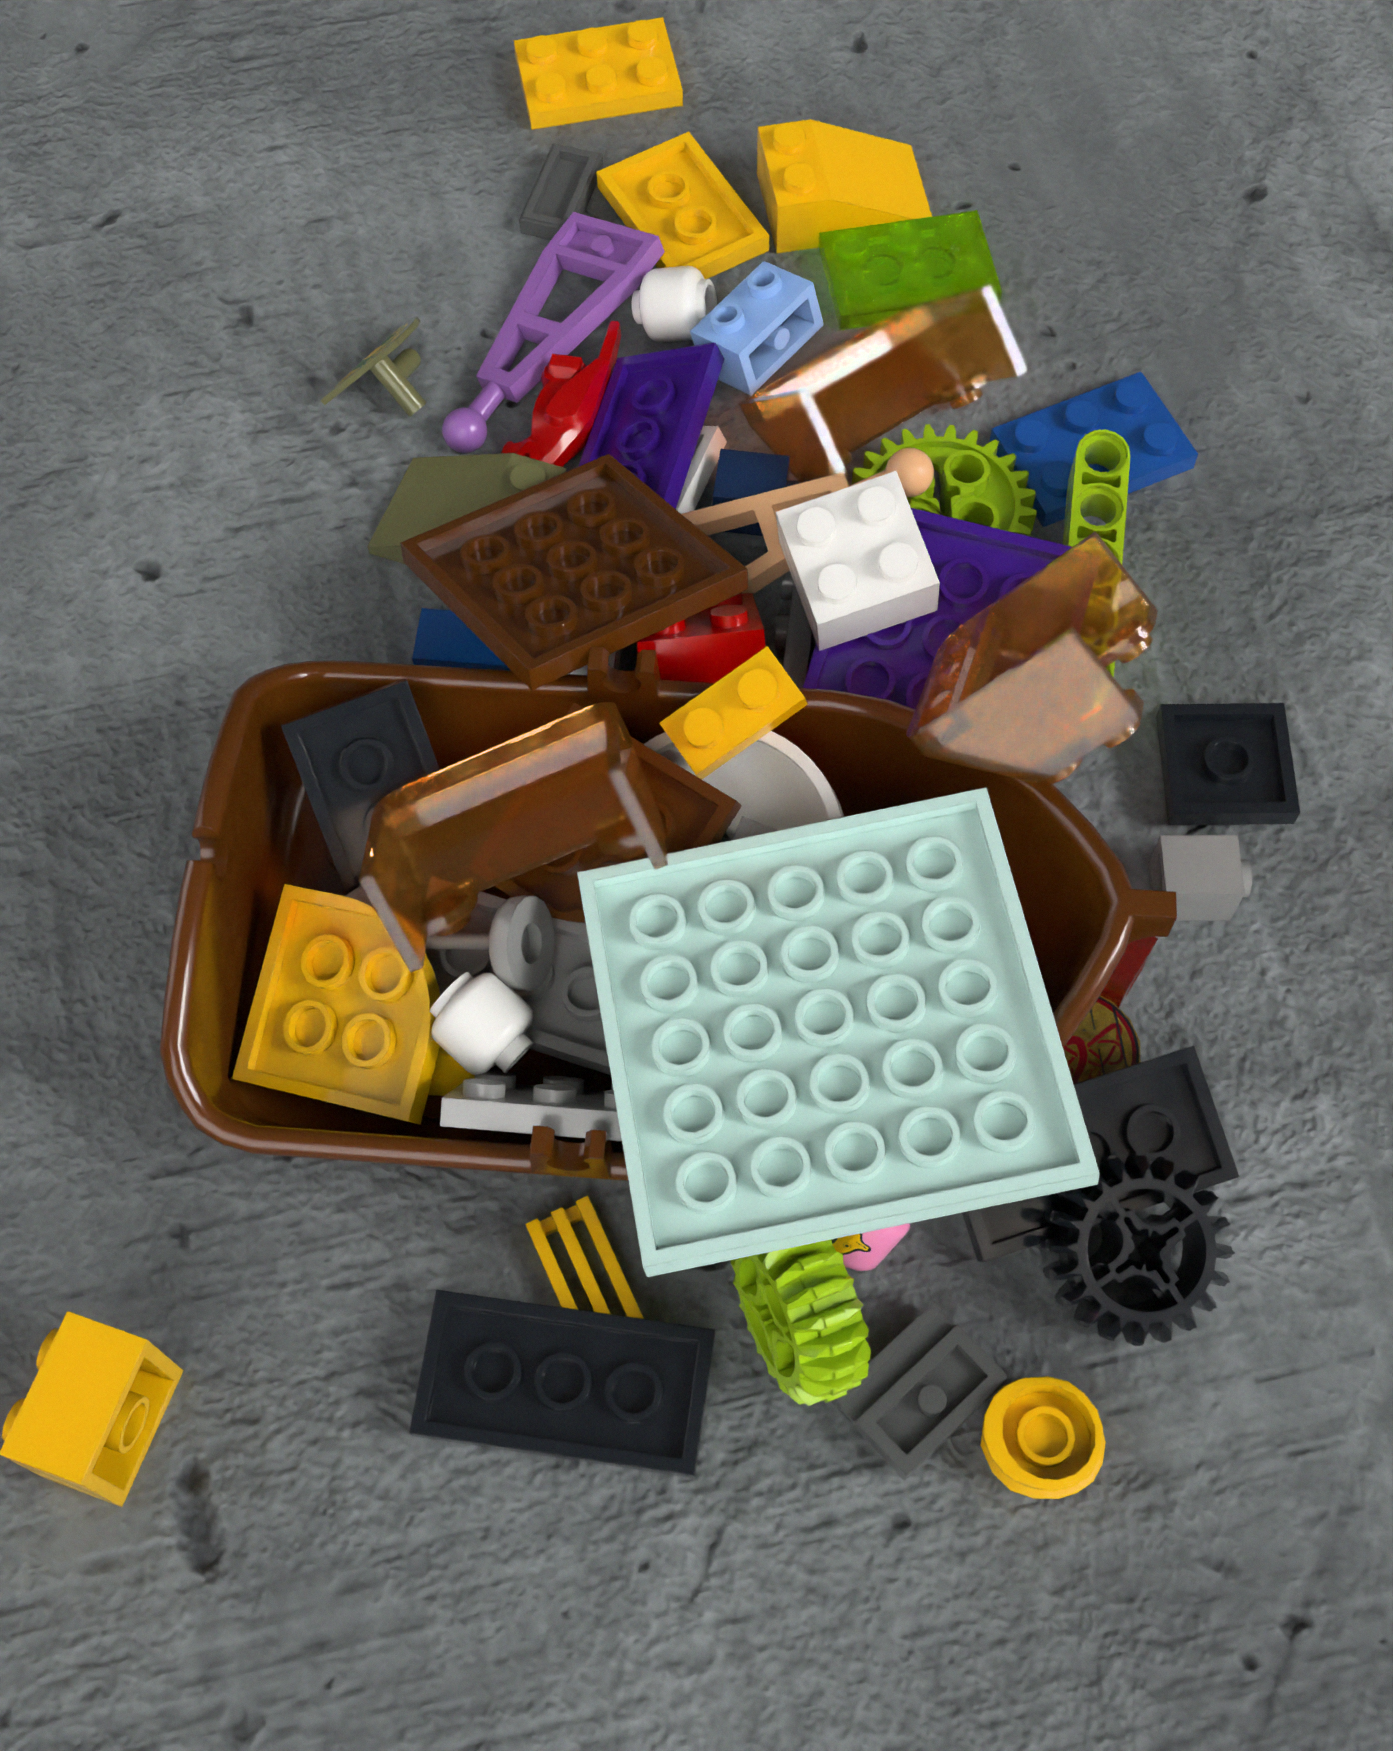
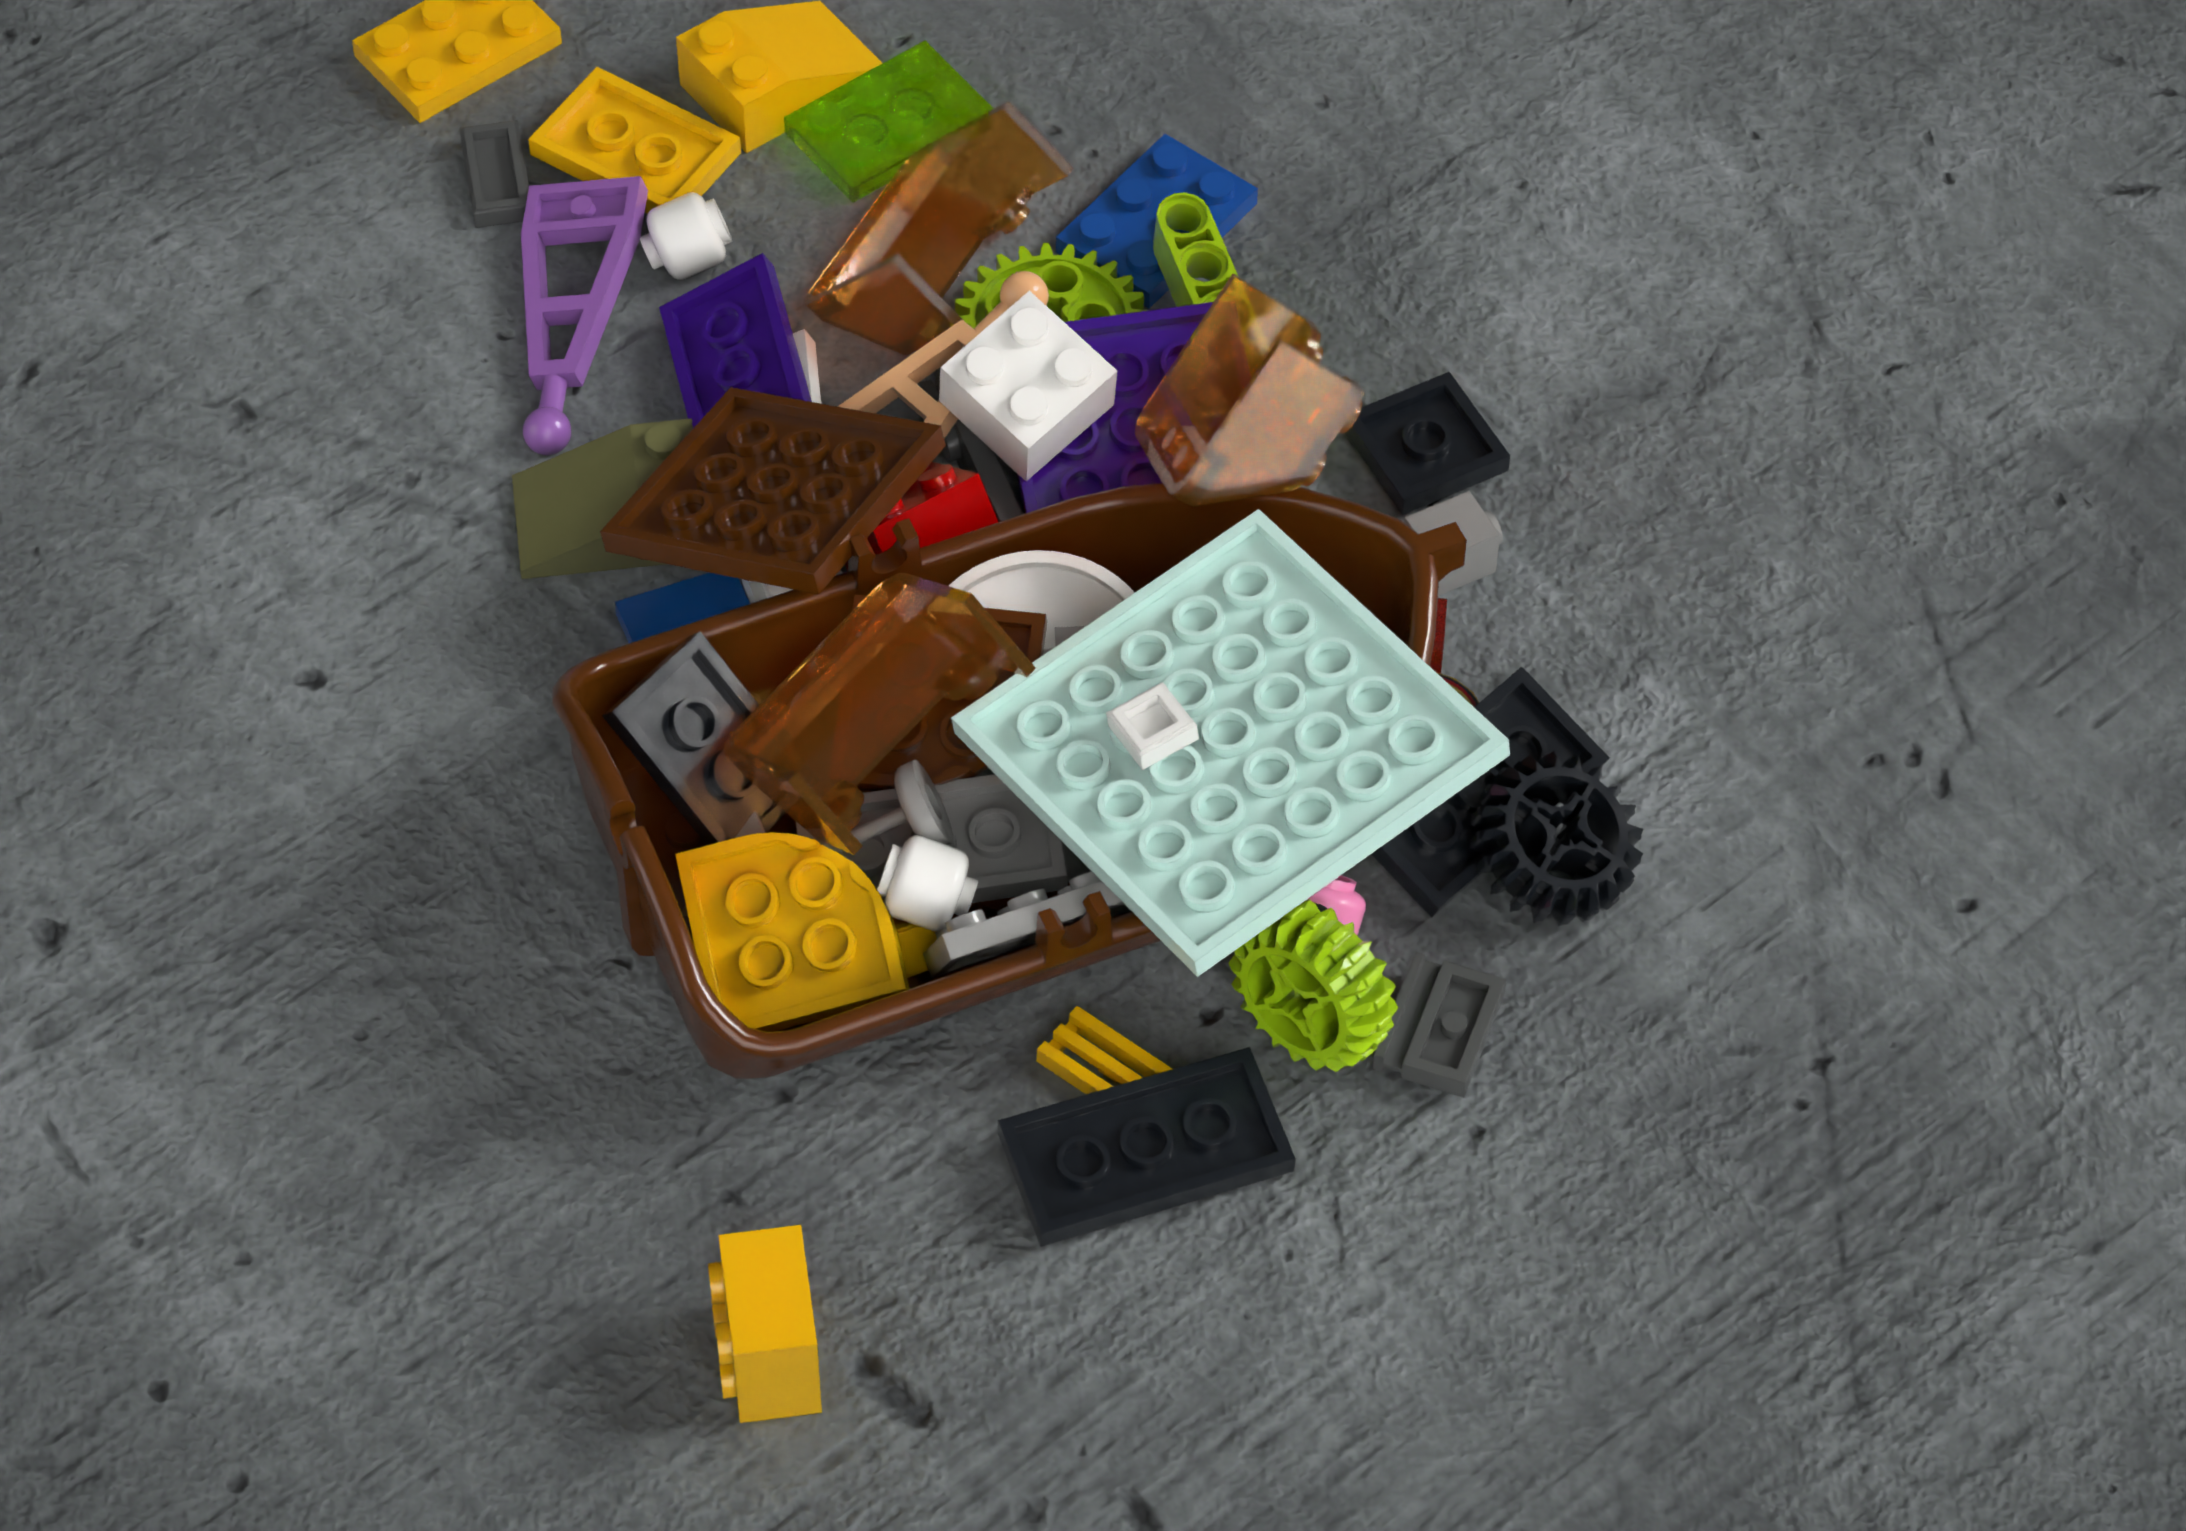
camera: 30 degrees left, 10 degrees down
olive shield [320,316,426,417] -> none
red animal [501,321,621,467] -> none
yellow plate [659,646,808,779] -> none
light blue brick [690,261,824,396] -> none
dark blue brick [713,449,799,536] -> none
yellow piece [980,1376,1106,1499] -> none
none -> white tile [1106,682,1199,770]

